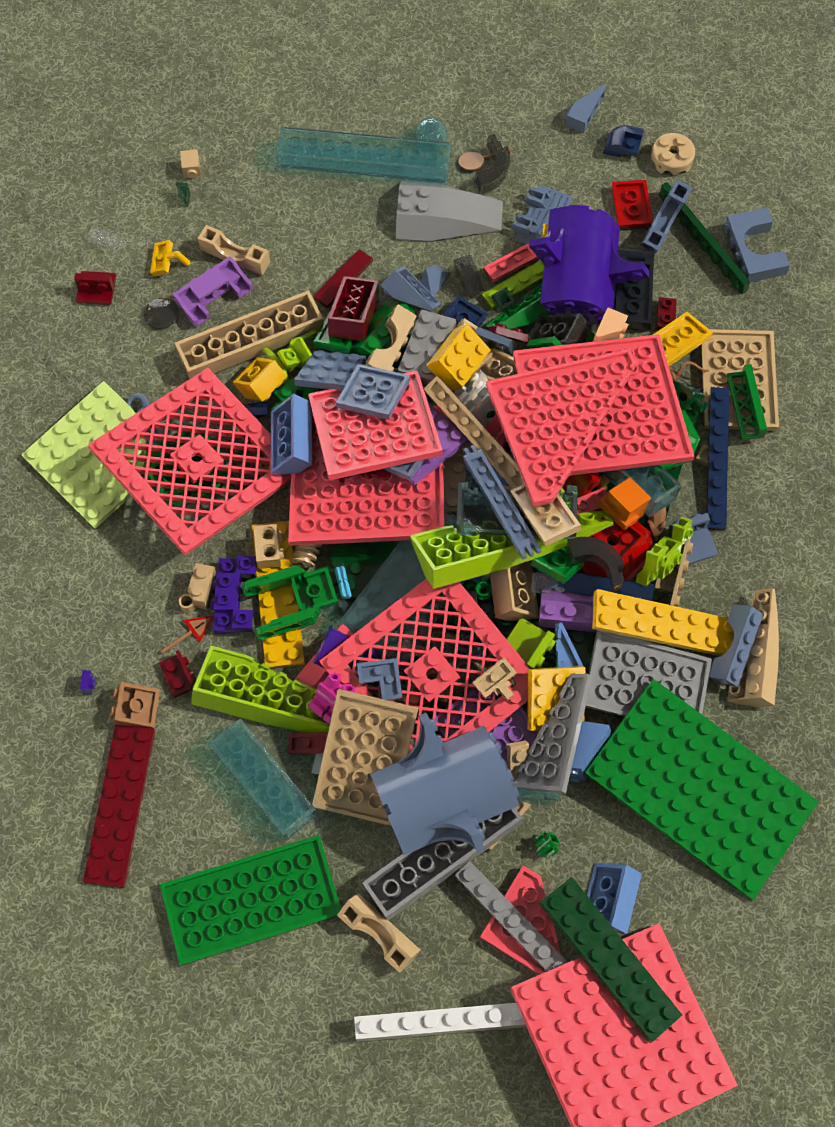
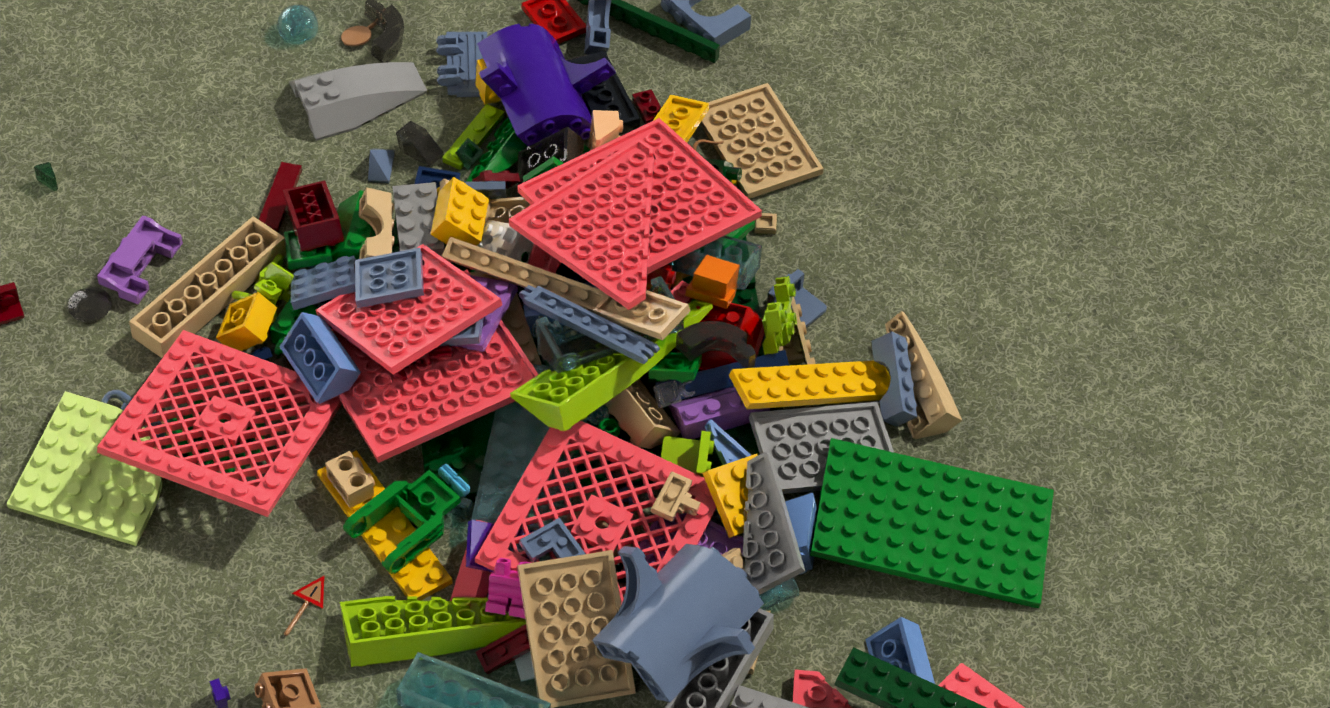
camera: 30 degrees left, 15 degrees down
yellow plate [150,240,190,277] -> none
dark red bracket [159,650,197,698] -> none
tan hinge [179,563,217,613] -> none
tan brick [180,149,201,178] -> none
tan arch [198,225,270,276] -> none
dark purple bracket [211,556,257,634] -> none
clear light blue brick [276,127,451,183] -> none
tan piece [290,544,322,568] -> none
sand blue slope [381,266,441,311] -> none
coral plate [483,244,538,283] -> none
green gear [534,831,560,858] -> none
medium nougat animal [646,473,667,541] -> none
dark blue plate [706,387,729,530] -> none
green fence [727,364,767,440] -> none

